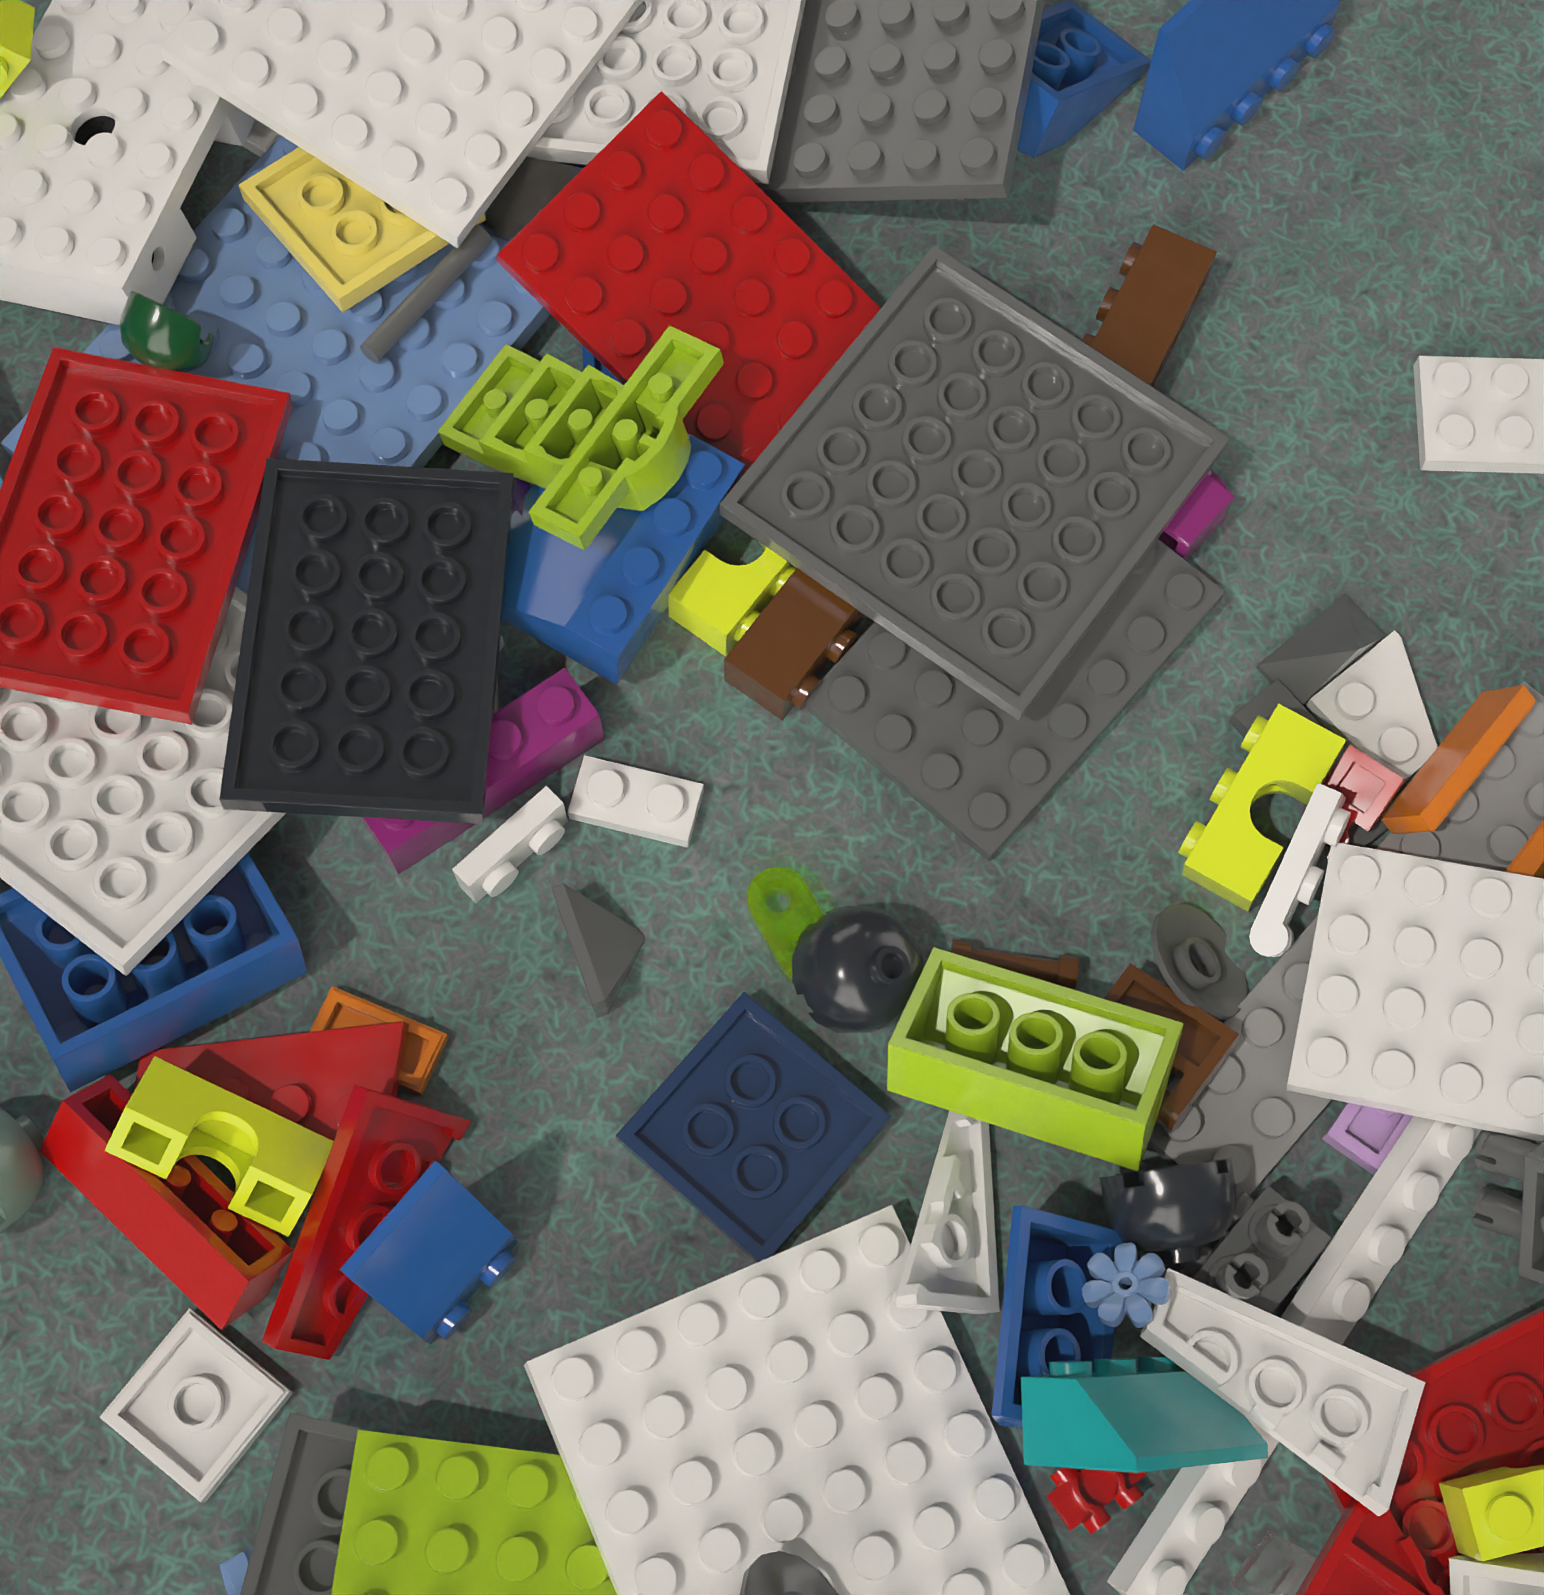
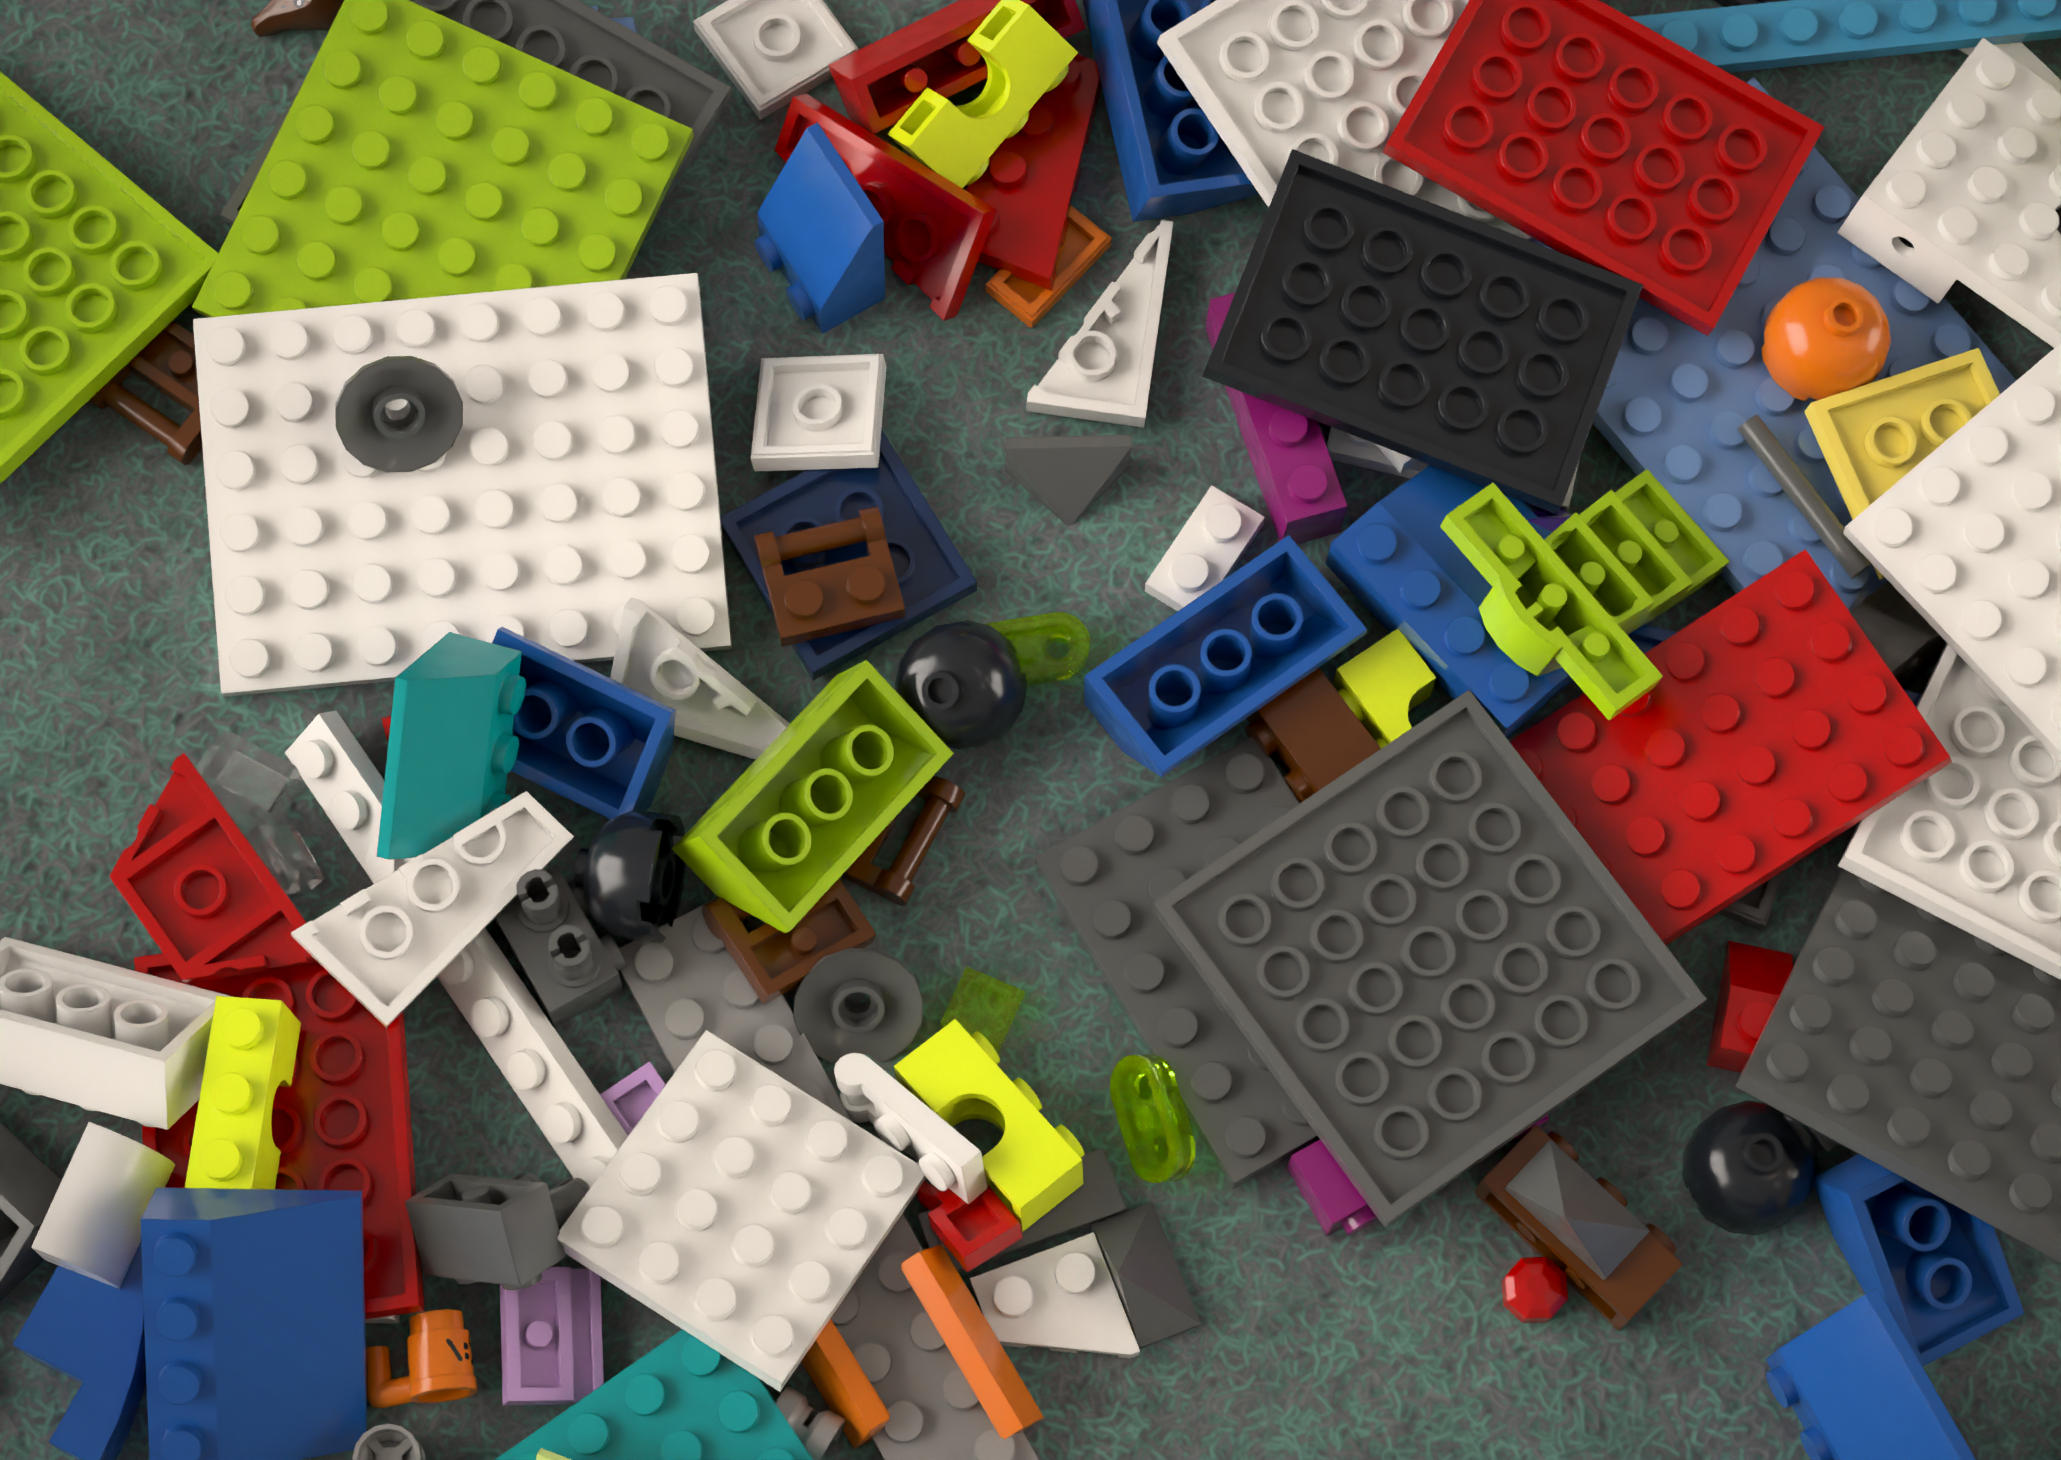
camera: 105 degrees right, 0 degrees up
dark green hair [120,291,214,372] -> none
white plate [452,786,568,903] -> none
medium blue plant [1082,1243,1171,1328] -> none
none -> white tile [751,354,887,472]
none -> reddish brown plate [754,506,905,647]
none -> clear neon green tile [940,966,1026,1054]
none -> white wing [1026,220,1173,428]
none -> blue slope [1084,535,1367,777]
none -> clear neon green plate [1110,1054,1196,1183]
none -> red tile [1502,1257,1568,1323]
none -> dark grey slope [1505,1139,1650,1280]
none -> black cylinder [1682,1100,1817,1235]
none -> red slope [1706,941,1793,1073]
none -> orange cylinder [1761,277,1891,402]

